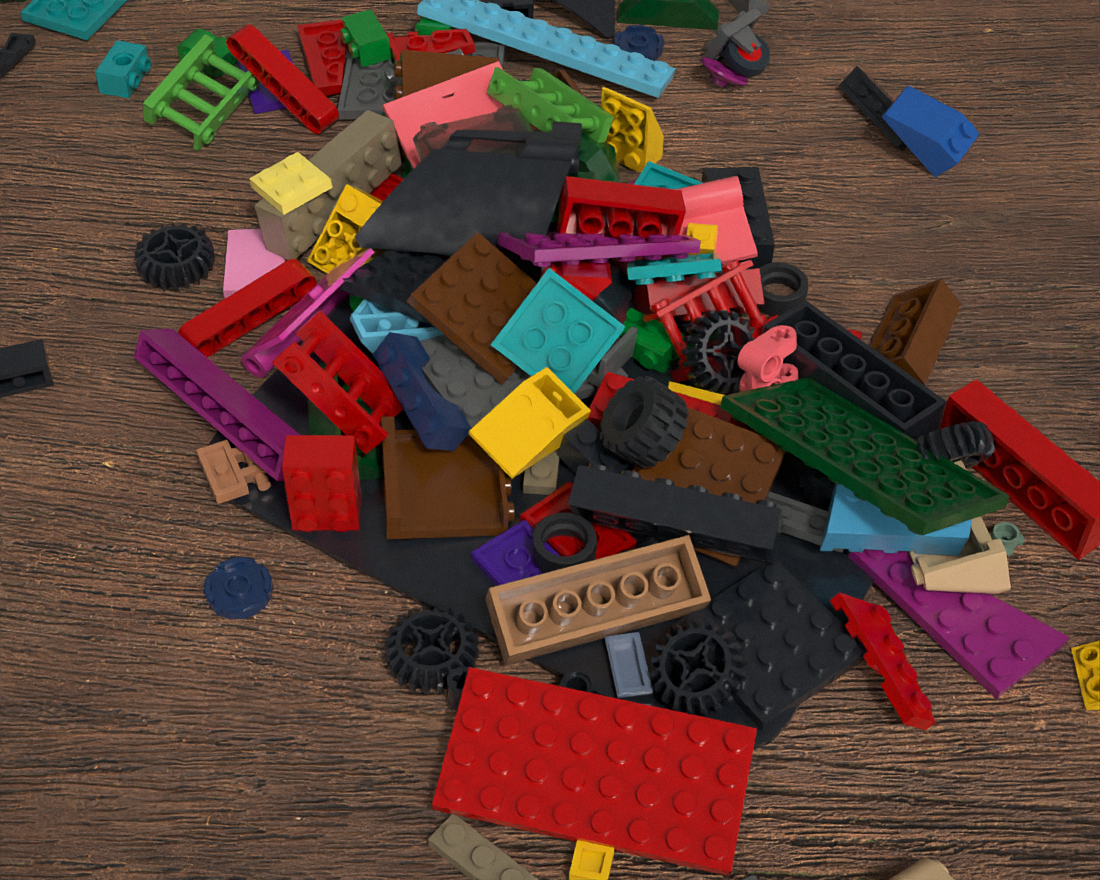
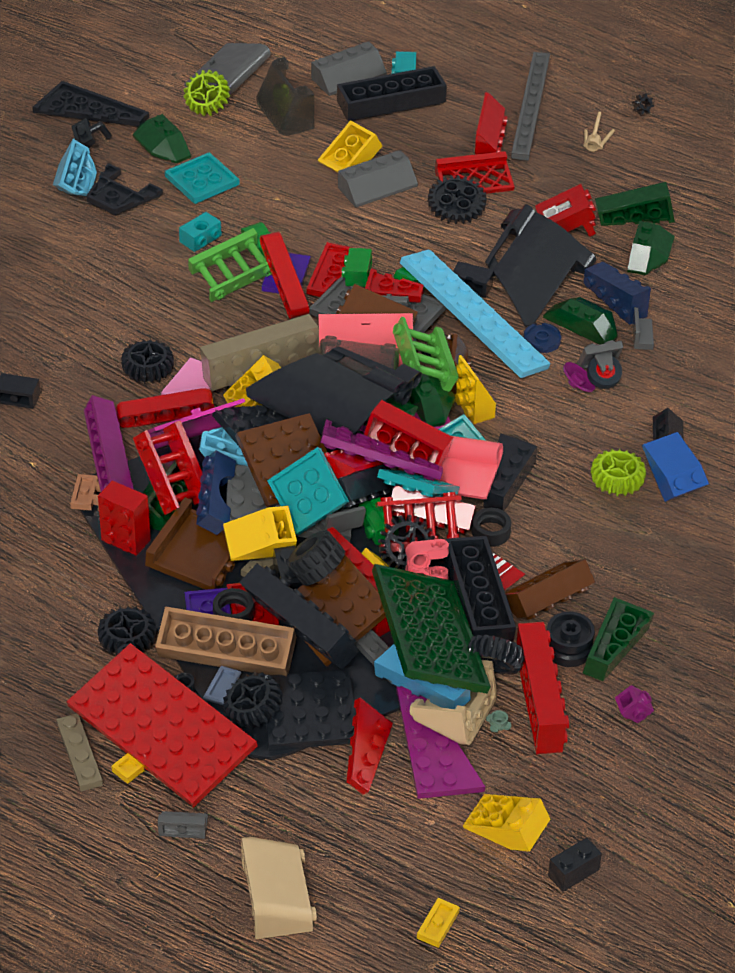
camera: 30 degrees right, 5 degrees down
dark blue tile [204,557,273,619] -> none
light yellow plate [249,152,333,215] -> none
yellow plate [687,223,718,255] -> none
none -> black wheel [546,612,595,667]
none -> dark green wedge [583,597,654,681]
none -> lime gear [591,448,646,496]

